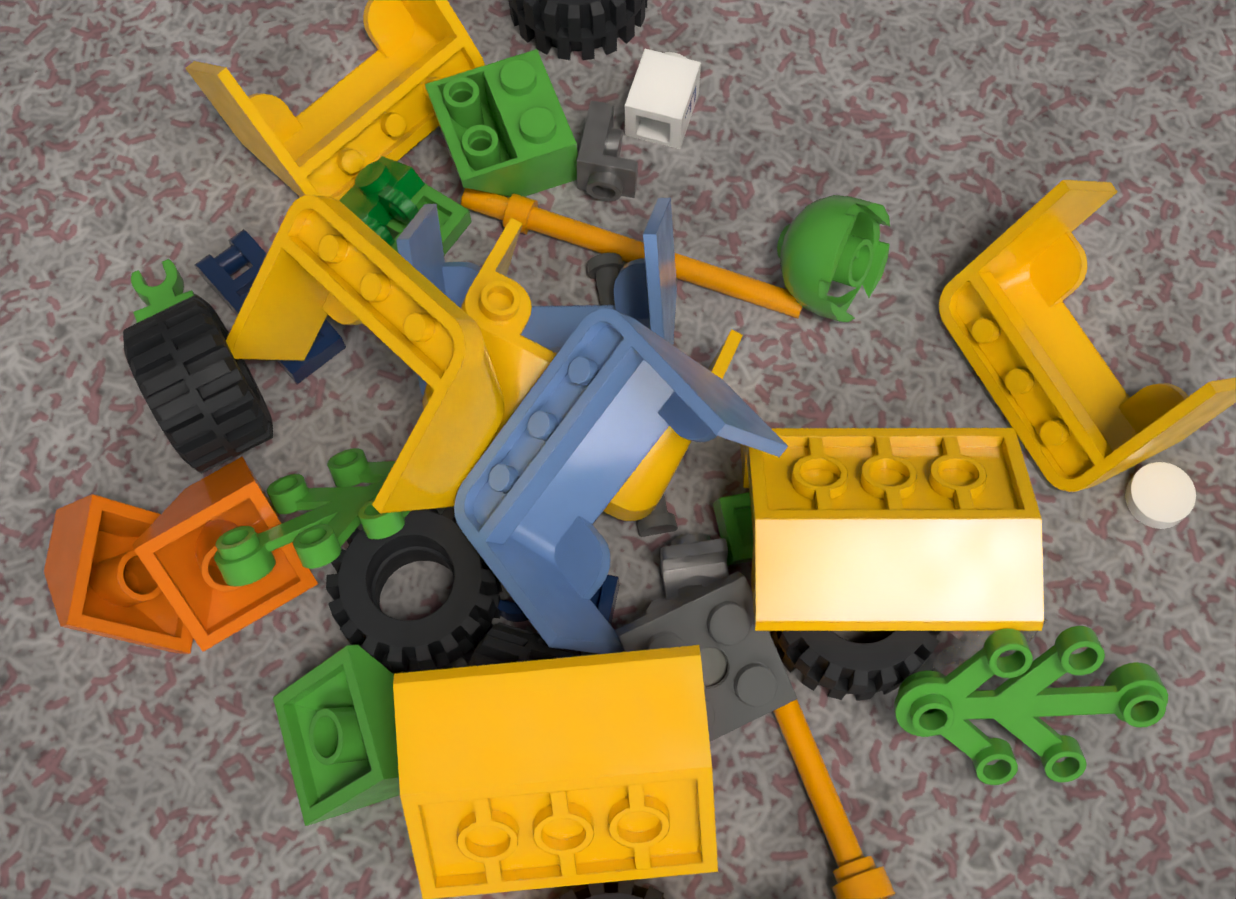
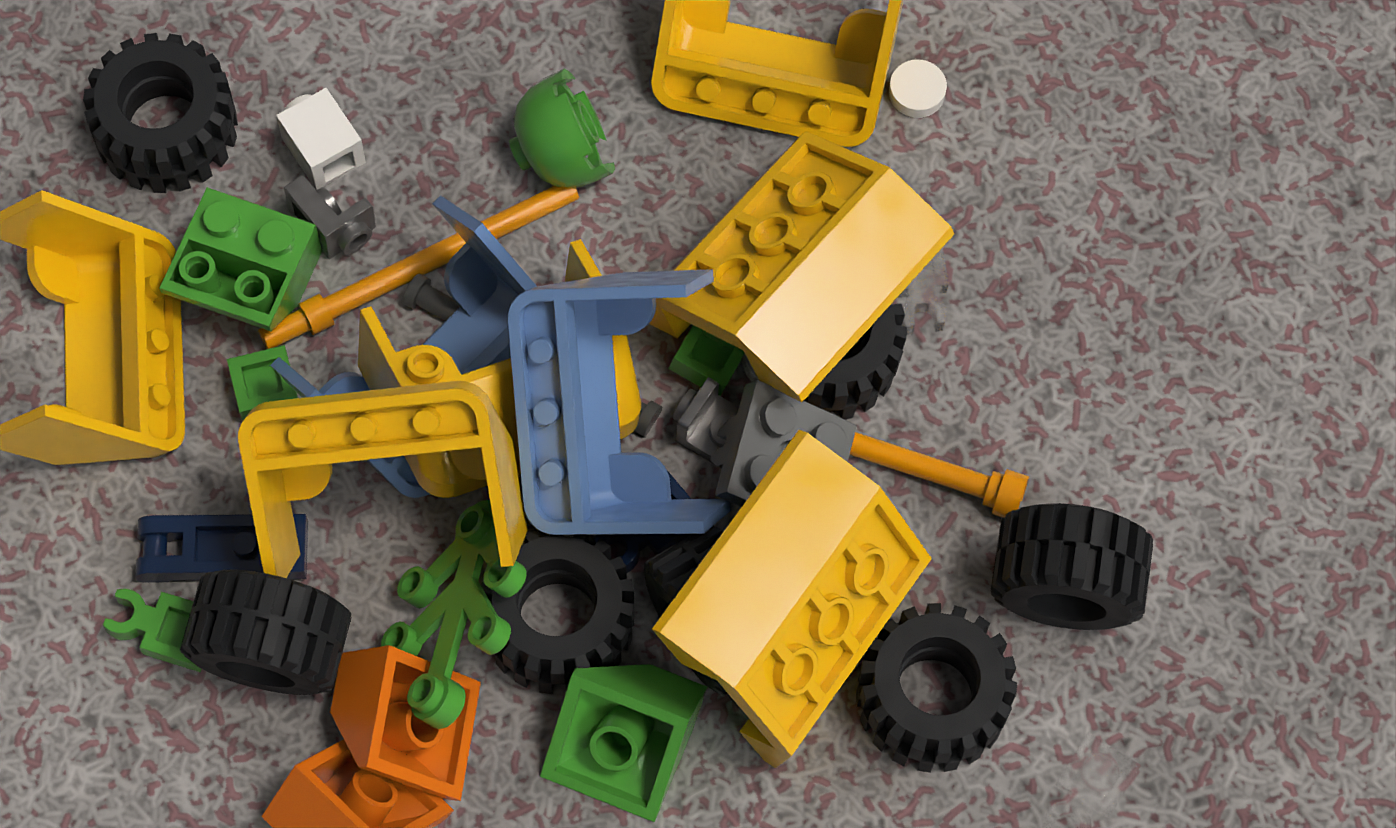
camera: 55 degrees left, 0 degrees up
green hinge [339,156,425,246] -> none
bright green plant [894,626,1168,785] -> none

